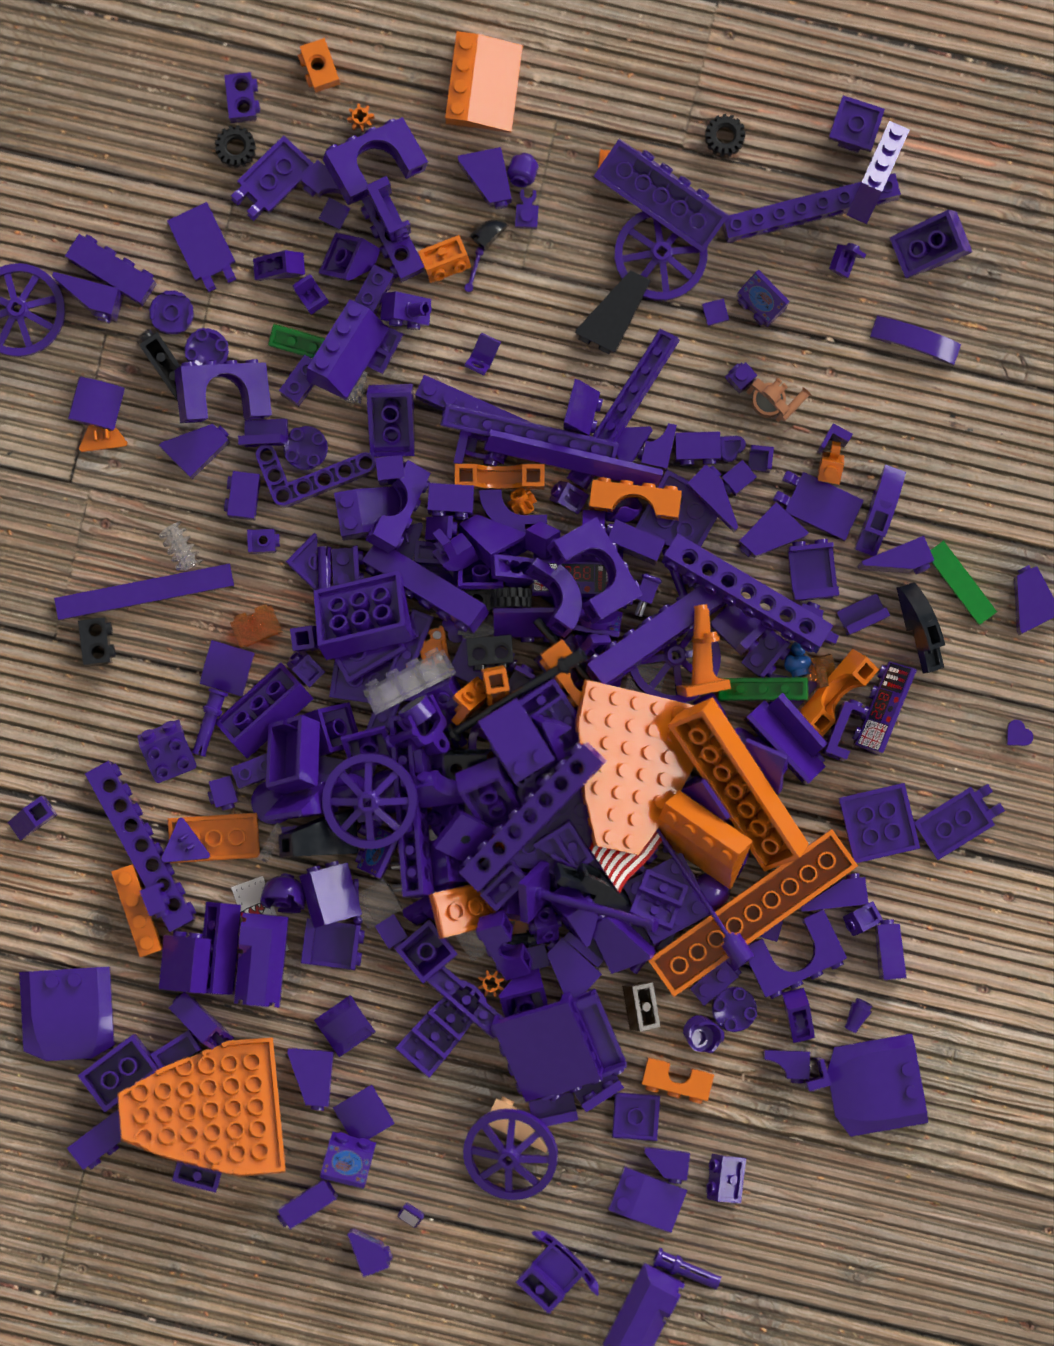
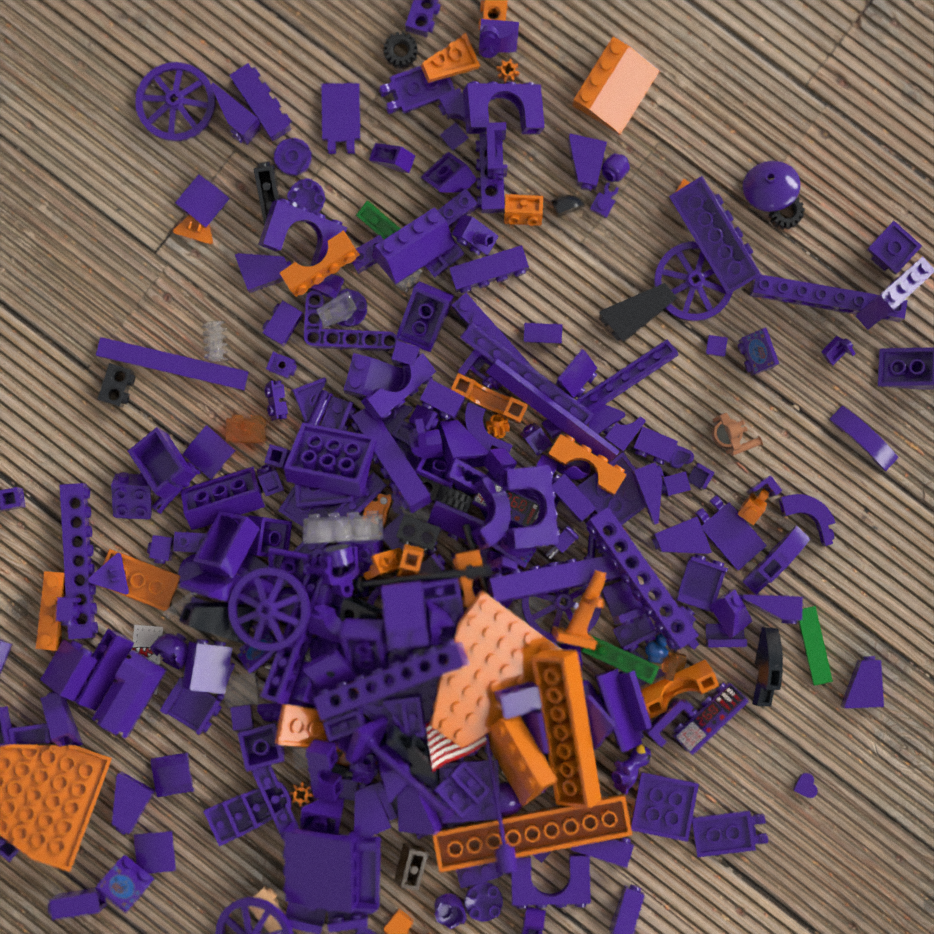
camera: 25 degrees right, 0 degrees up
dark purple bracket [292,274,329,315] -> none
dark purple bracket [464,333,501,375] -> none
dark purple hinge [465,247,484,292] -> none
dark purple brick [724,362,757,394] -> none
dark purple bracket [843,901,883,936] -> none
none -> dark purple piece [128,427,195,500]
none -> dark purple hinge [264,381,288,421]
none -> orange arch [279,230,360,297]
none -> clear slope [317,291,357,327]
none -> orange wing [421,33,480,83]
none -> dark purple brick [449,245,529,294]
none -> dark purple slope [479,19,519,58]
none -> panel [495,681,542,719]
none -> dark purple tile [524,323,563,344]
none -> dark purple animal [611,744,651,795]
none -> dark purple slope [709,589,753,638]
none -> dark purple dish [743,161,800,212]
none -> dark purple arch [778,494,835,546]

